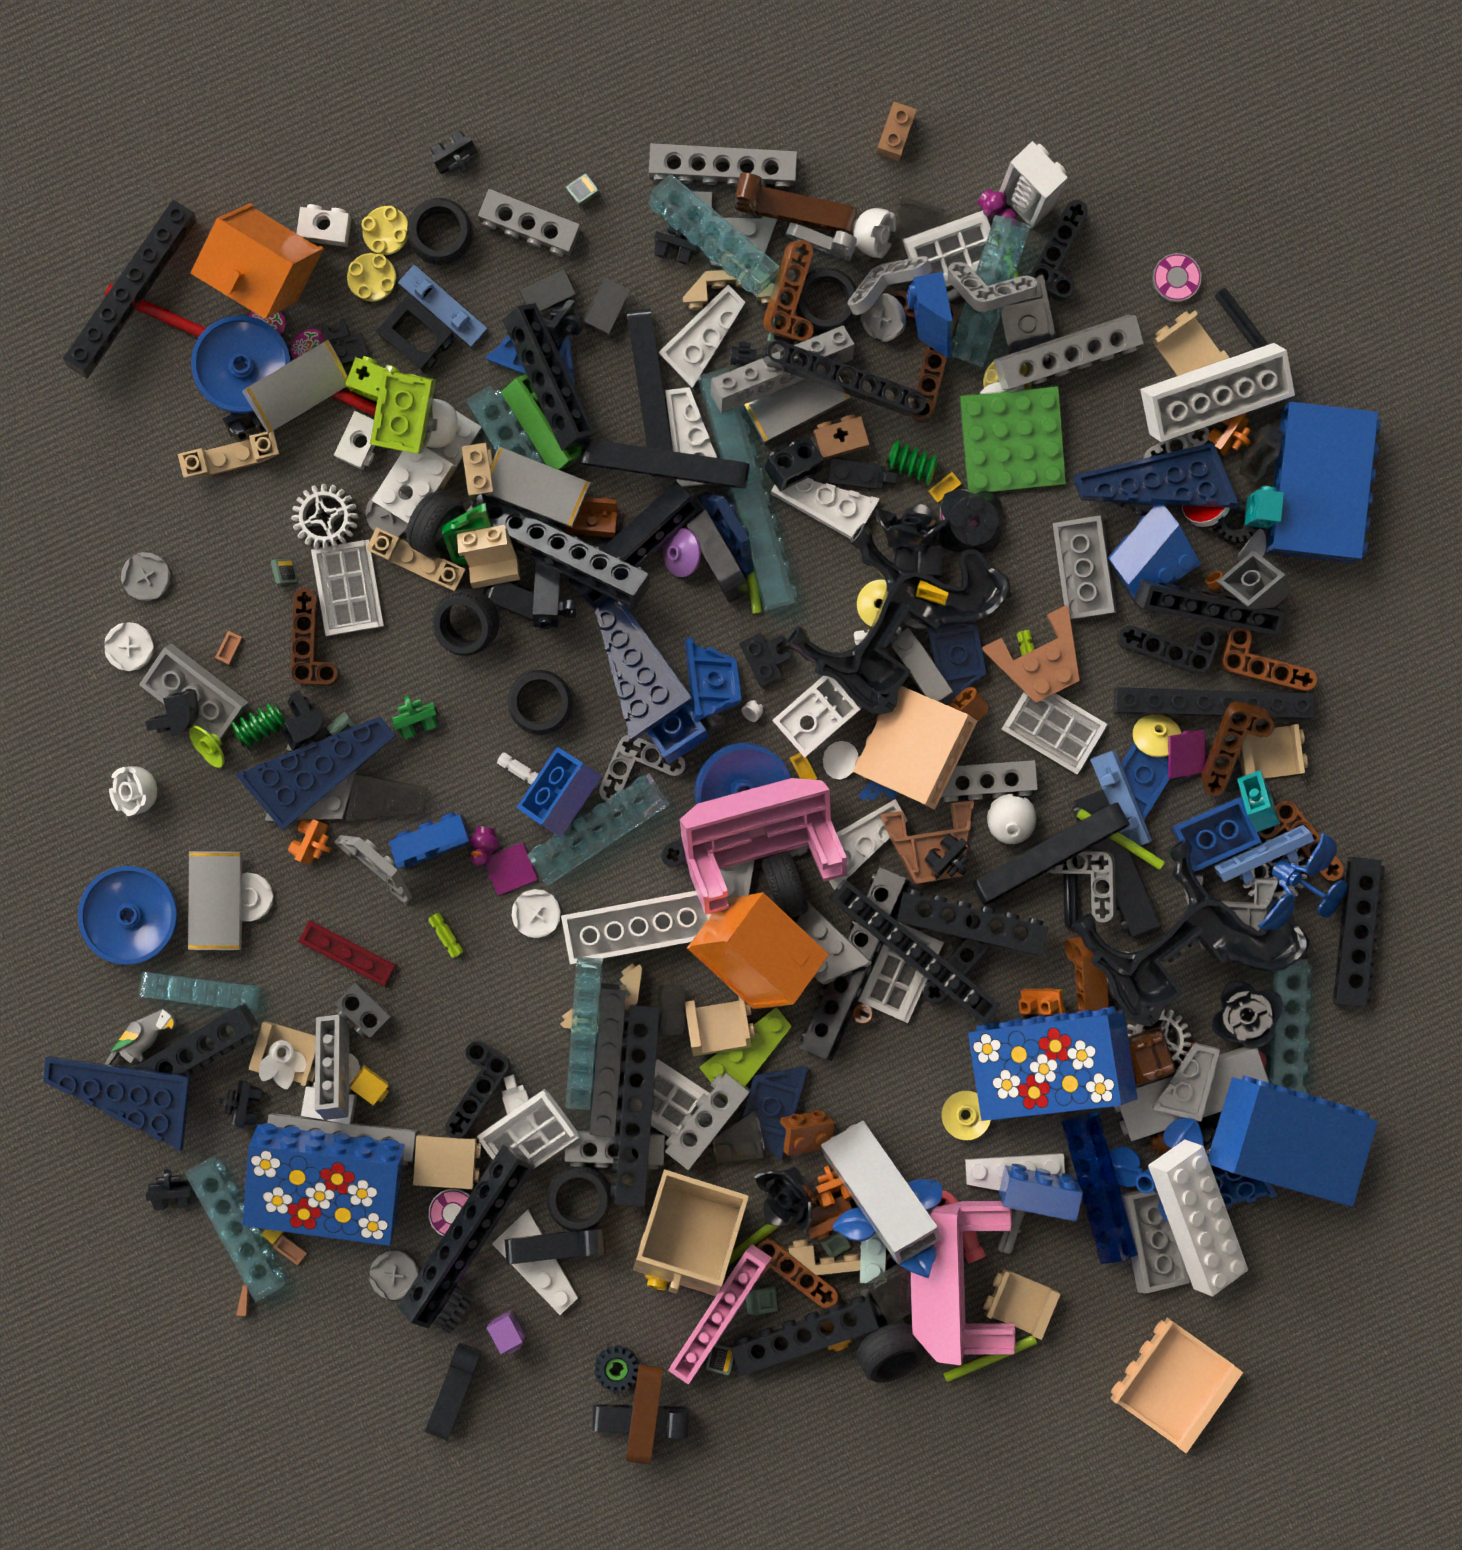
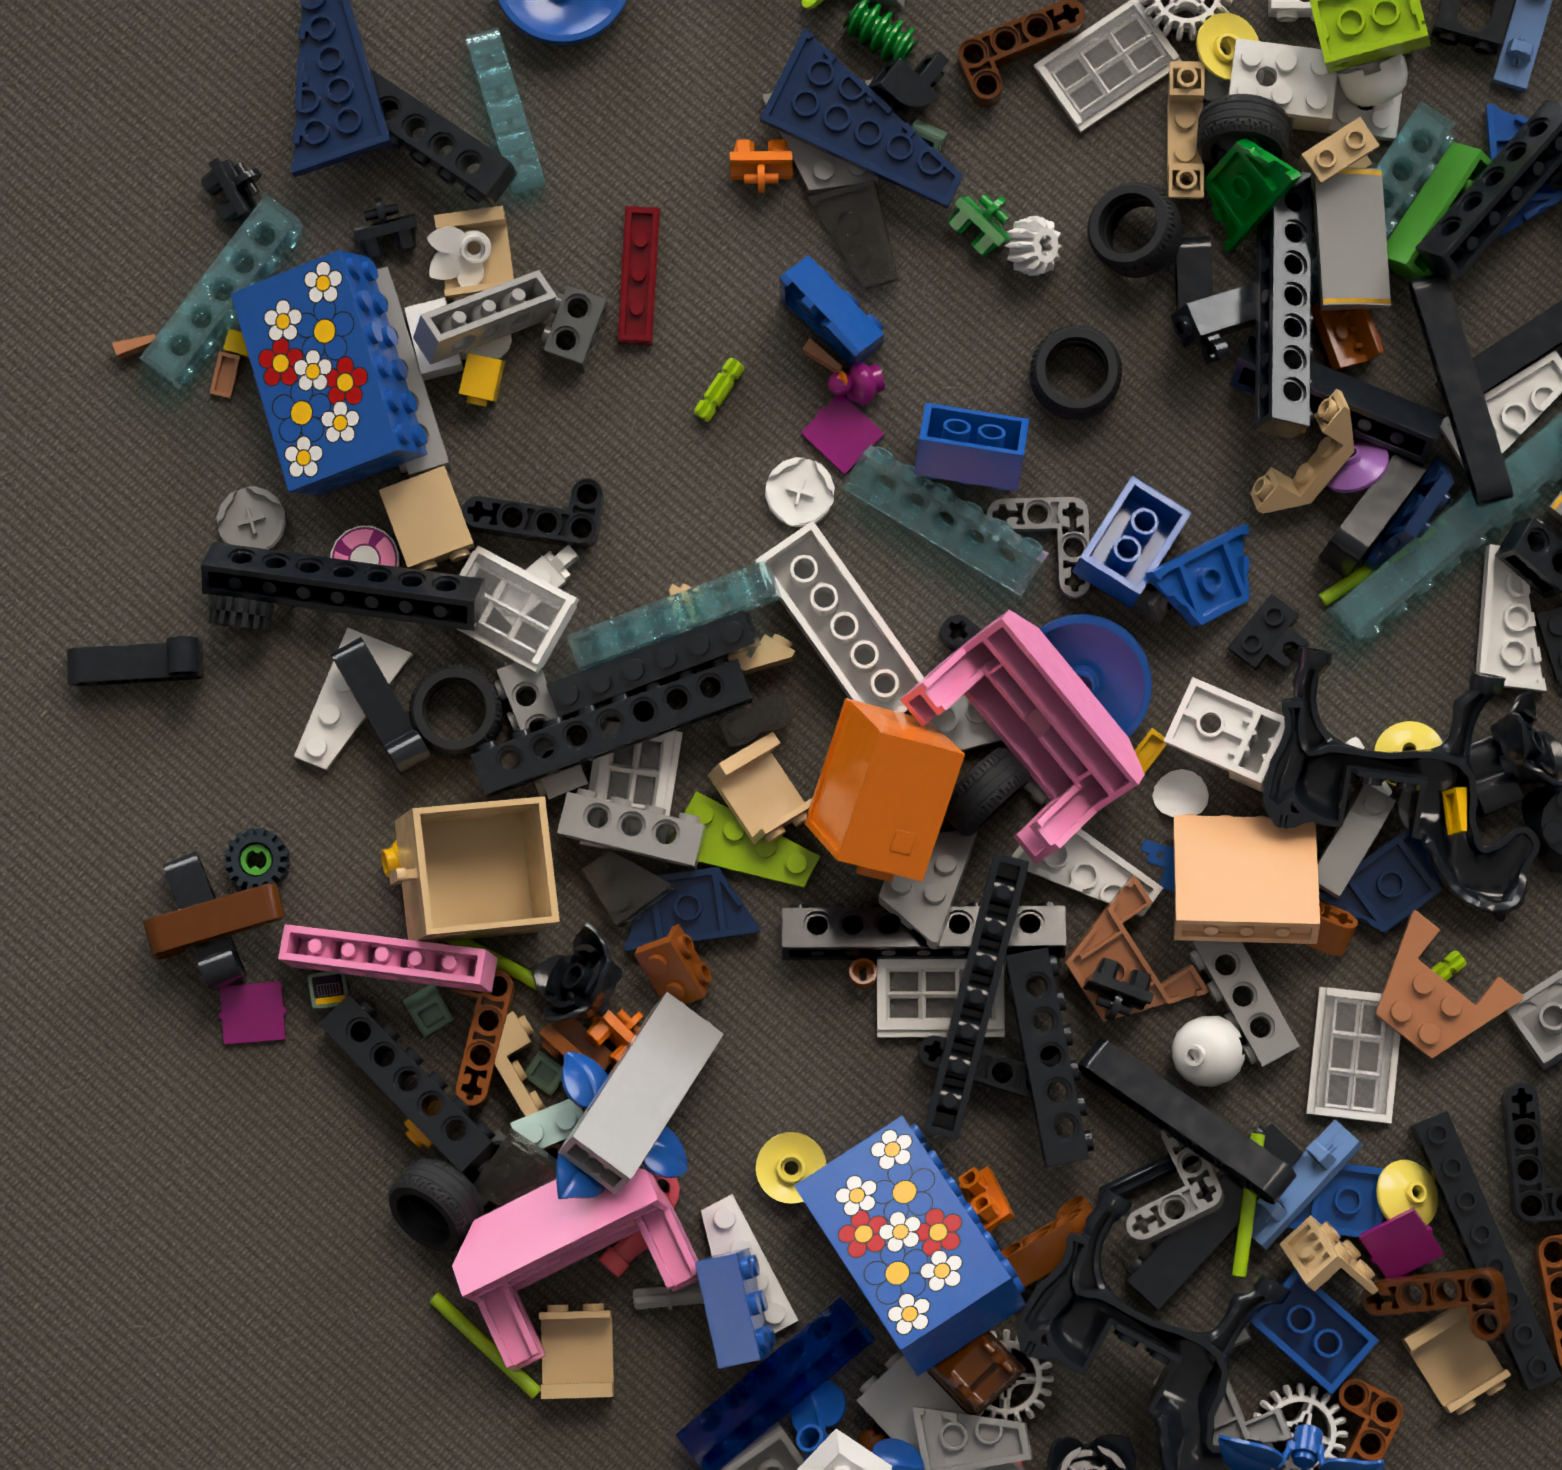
camera: 70 degrees right, 5 degrees down
light grey animal [105,1009,176,1065] -> none
light grey slope [188,851,242,950] -> none
white tile [242,873,274,922] -> none
light grey wing [334,835,412,905] -> none
tan panel [457,525,520,589] -> none
medium lavender brick [487,1310,526,1355] -> none
white axle [497,753,538,785] -> none
wing [594,596,693,742] -> none
white hinge [742,700,763,722] -> none
medium blue hinge [1214,825,1314,884] -> none
teal brick [1237,770,1280,832] -> none
none -> magenta piece [218,981,288,1045]
none -> nougat piece [802,338,843,373]
none -> white gear [1004,216,1063,276]
none -> light yellow dish [1196,13,1259,81]
none -> tan slope [1250,389,1355,514]
none -> tan bracket [1280,1215,1378,1295]

